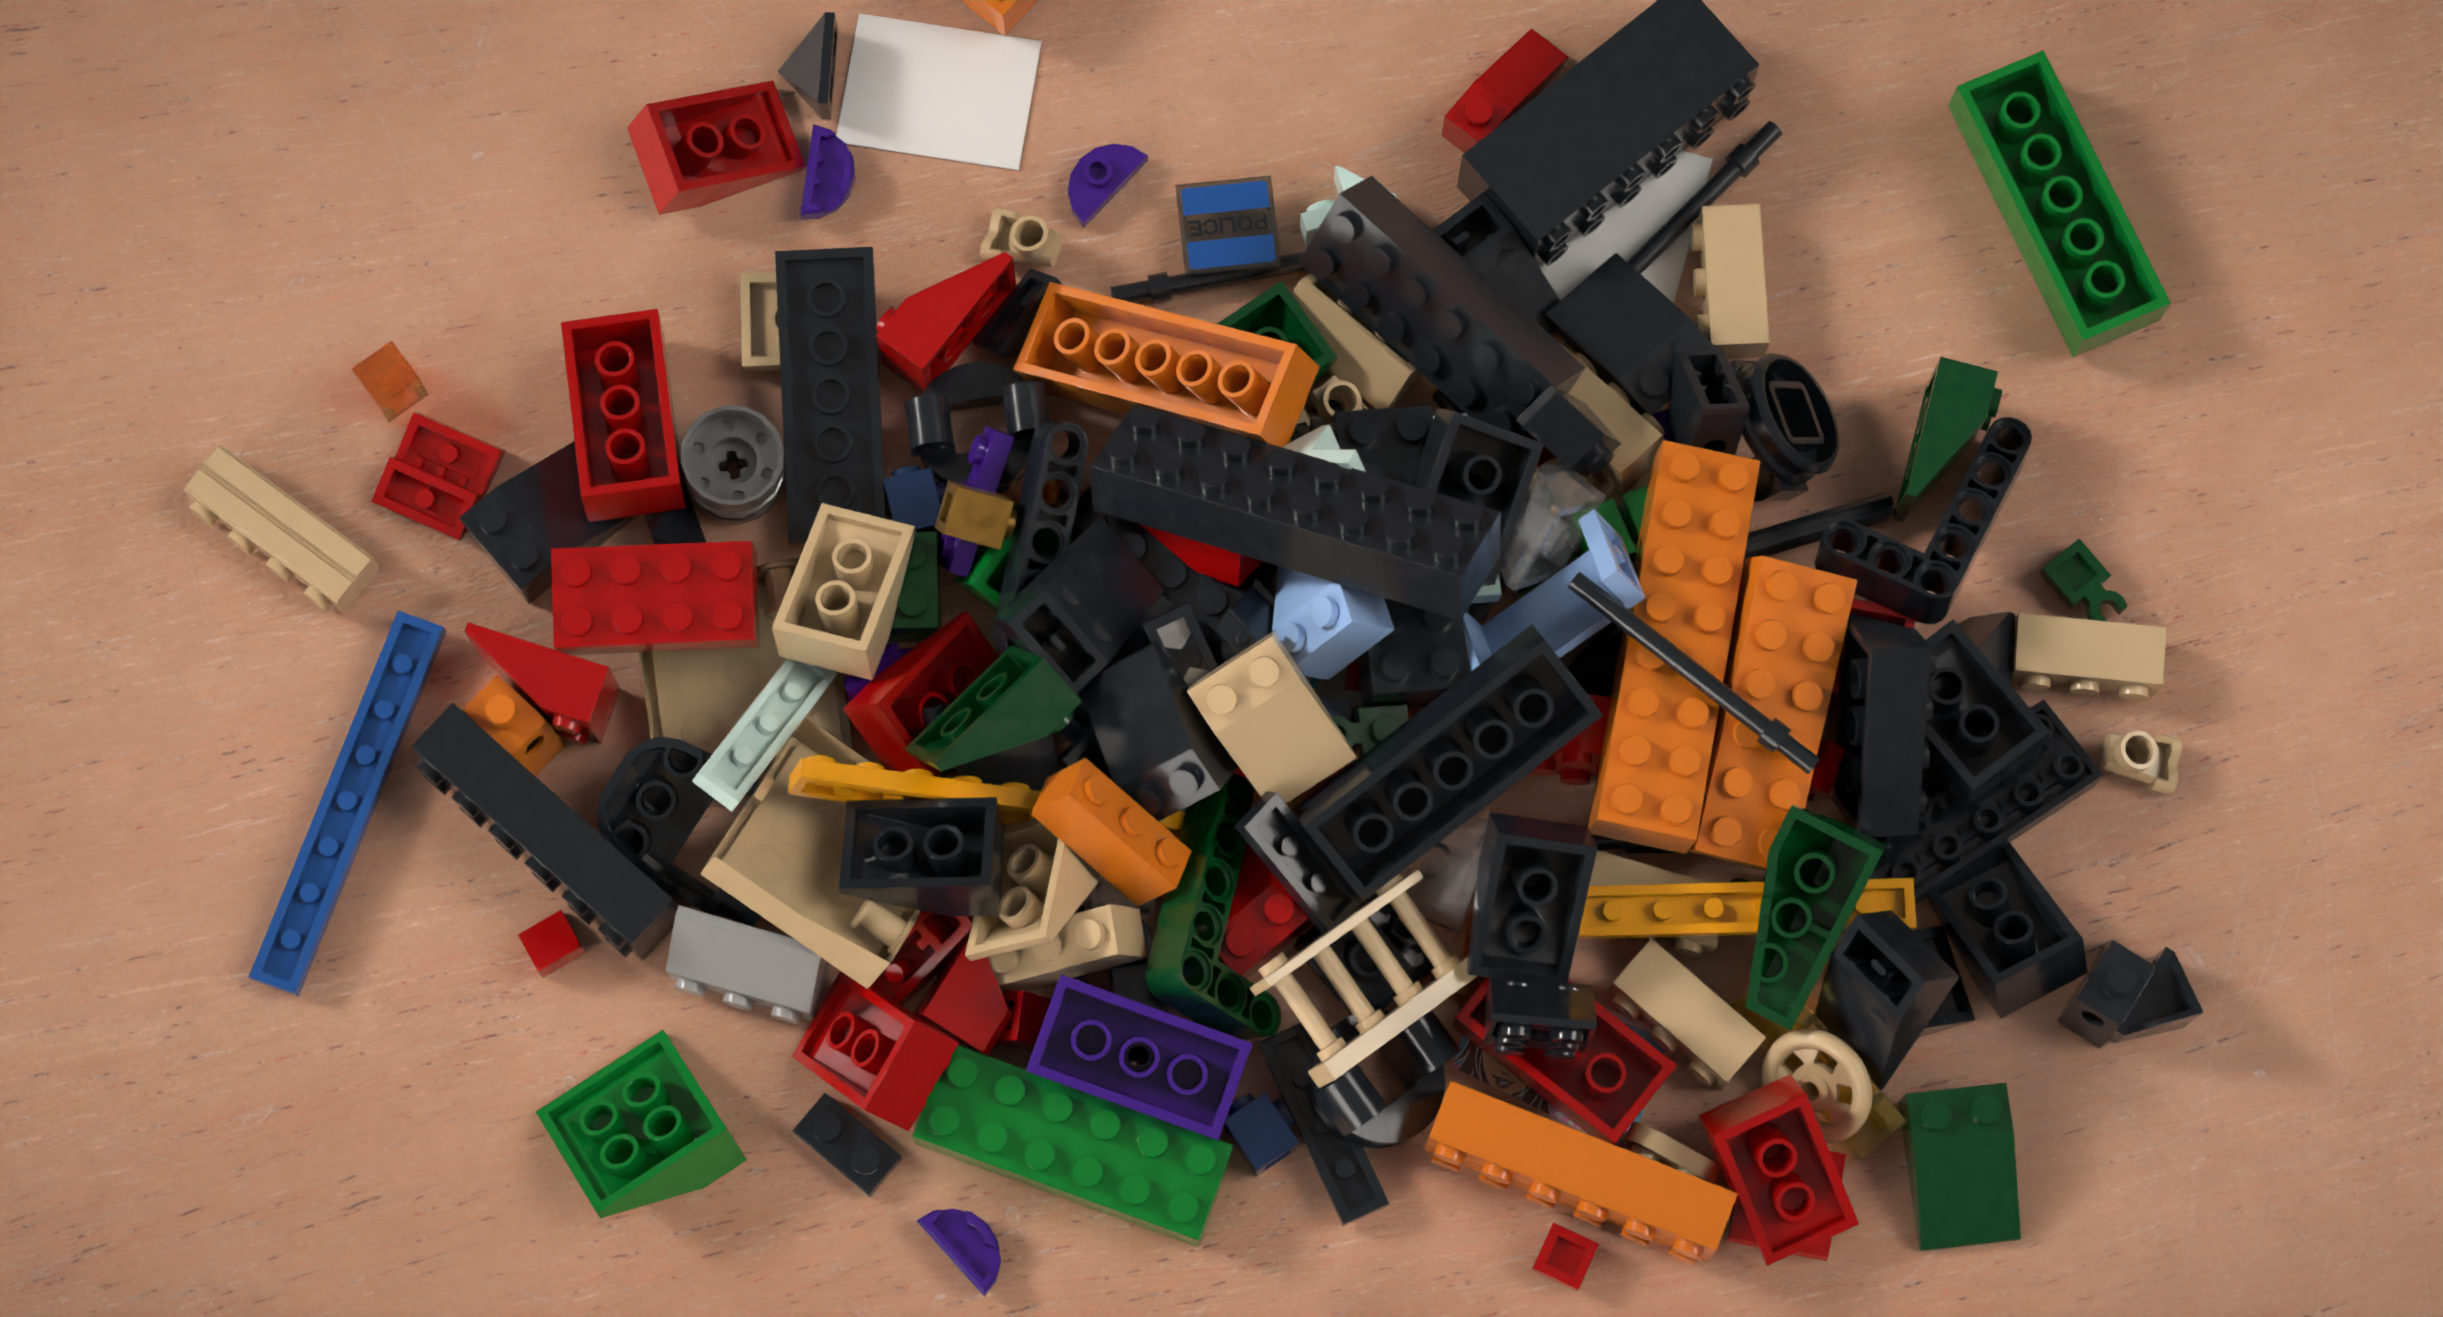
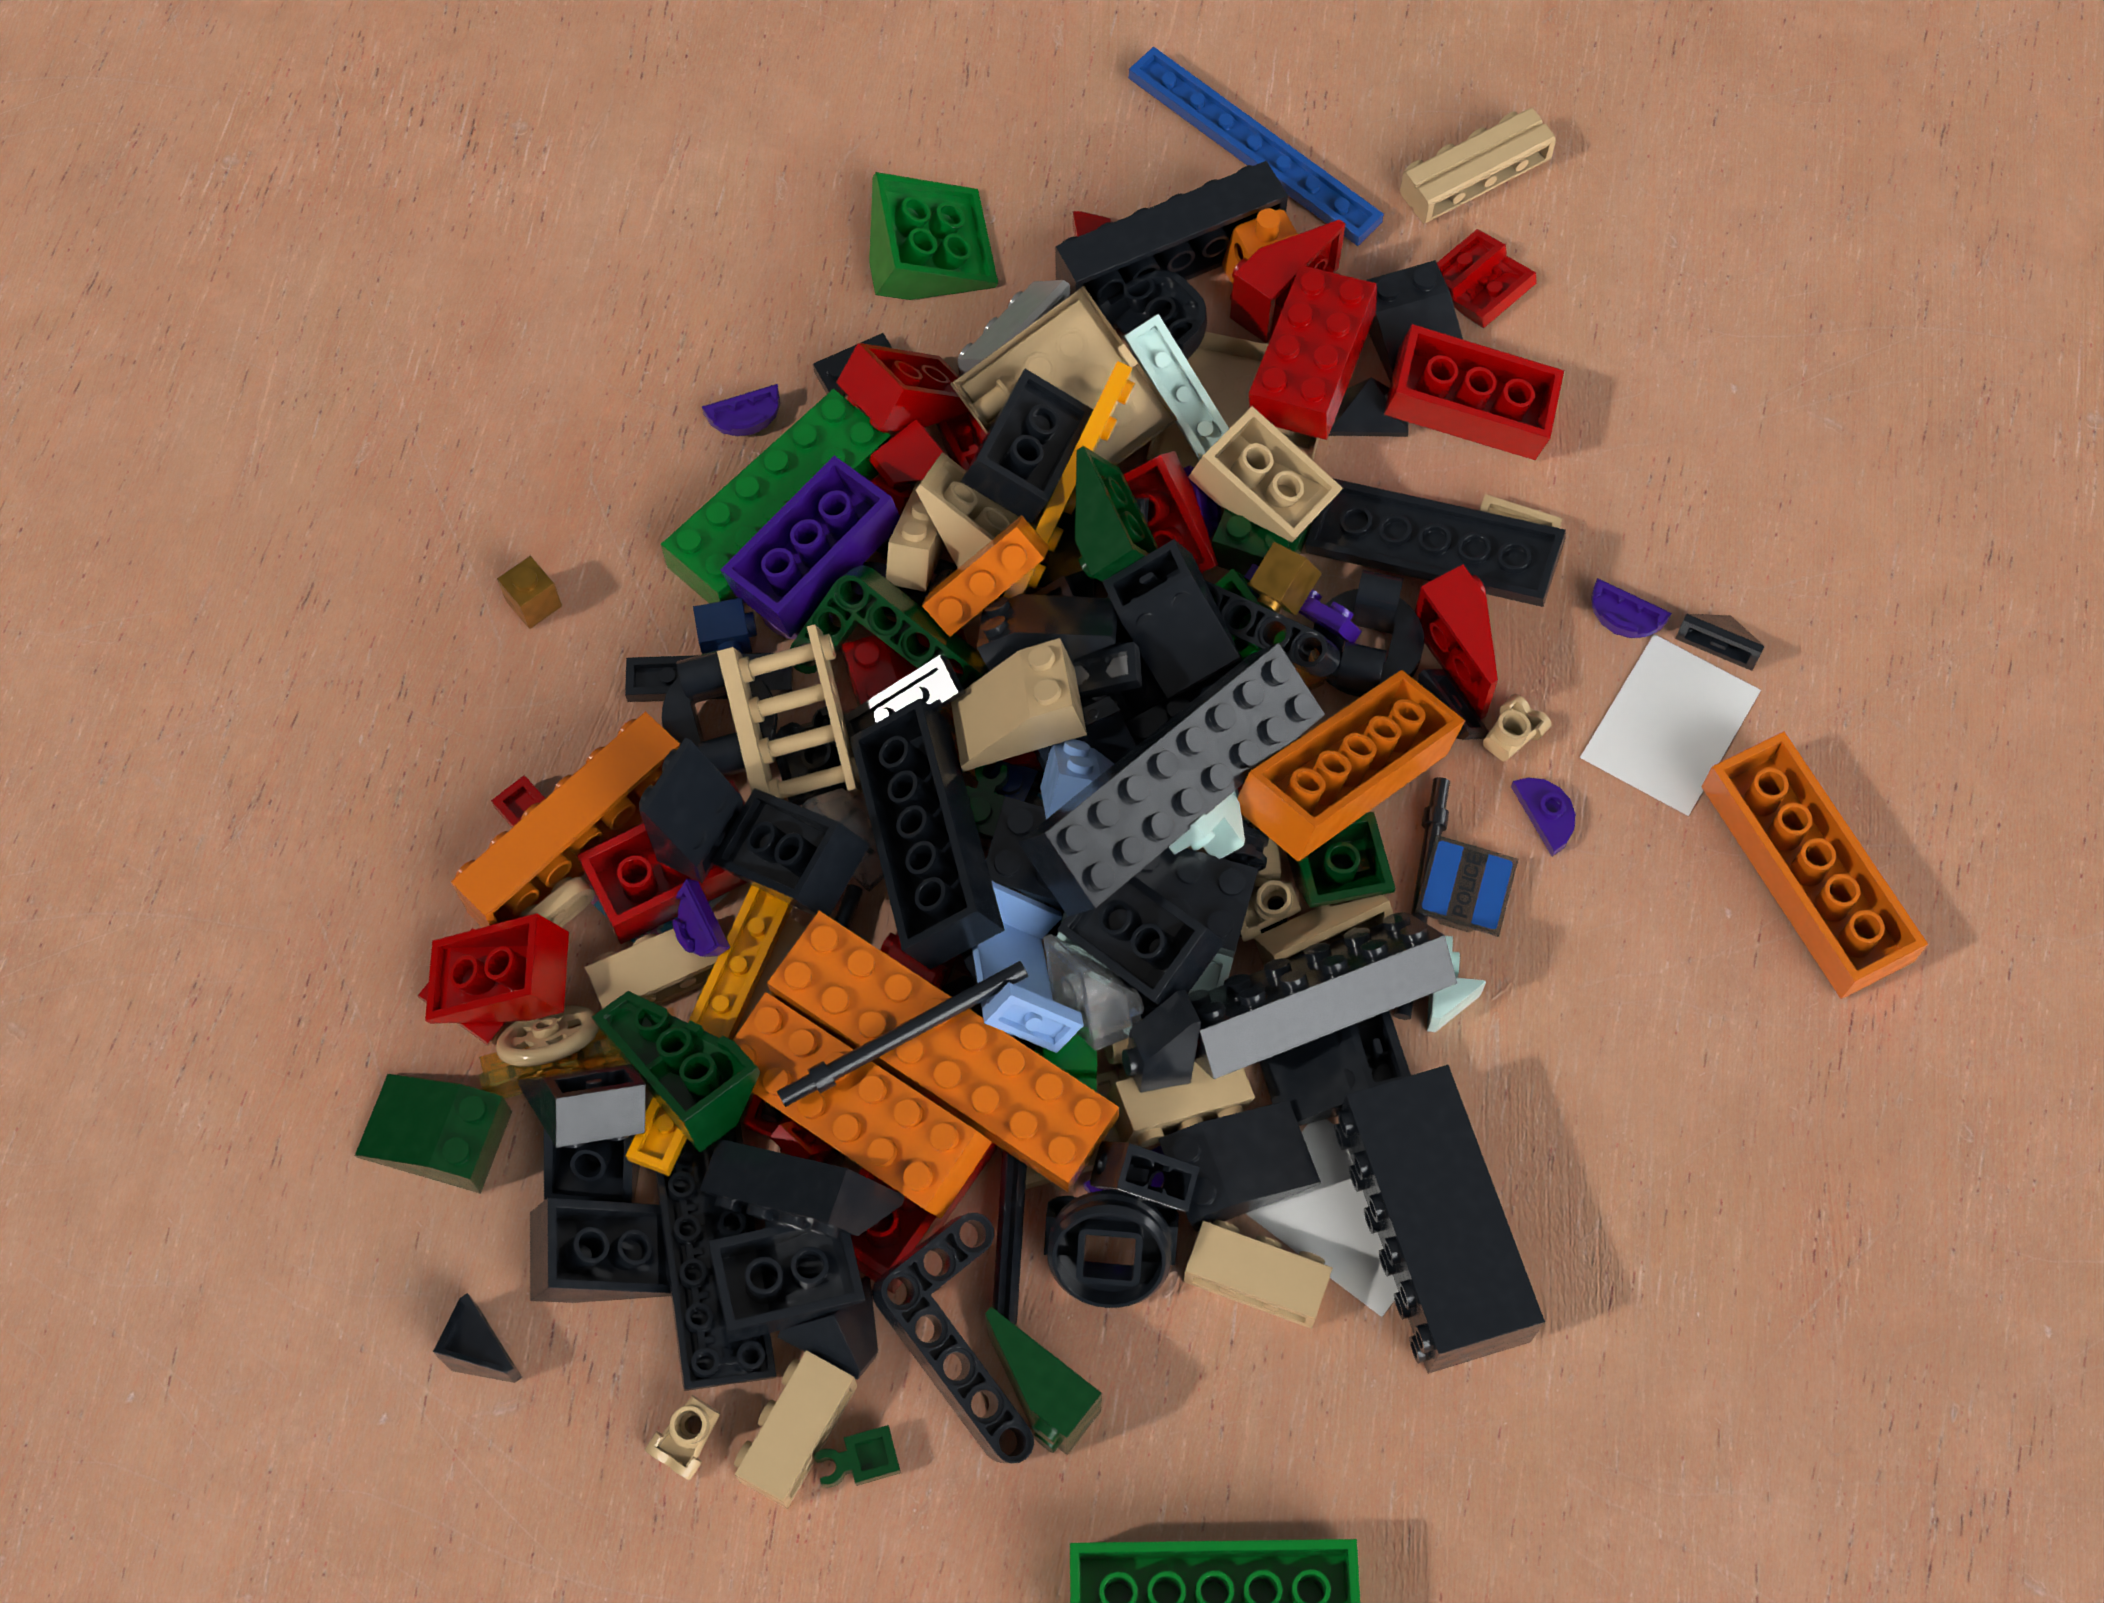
camera: 115 degrees right, 10 degrees down
clear orange brick [351,341,429,422] -> none
red slope [627,80,806,215] -> none
flat silver wheel [681,405,784,524] -> none
dark blue brick [883,465,946,537] -> none
red slope [1442,28,1569,153] -> none
black bar [1626,121,1782,274] -> none
black torso [2057,940,2156,1048] -> none
none -> dark purple plate [673,879,731,957]

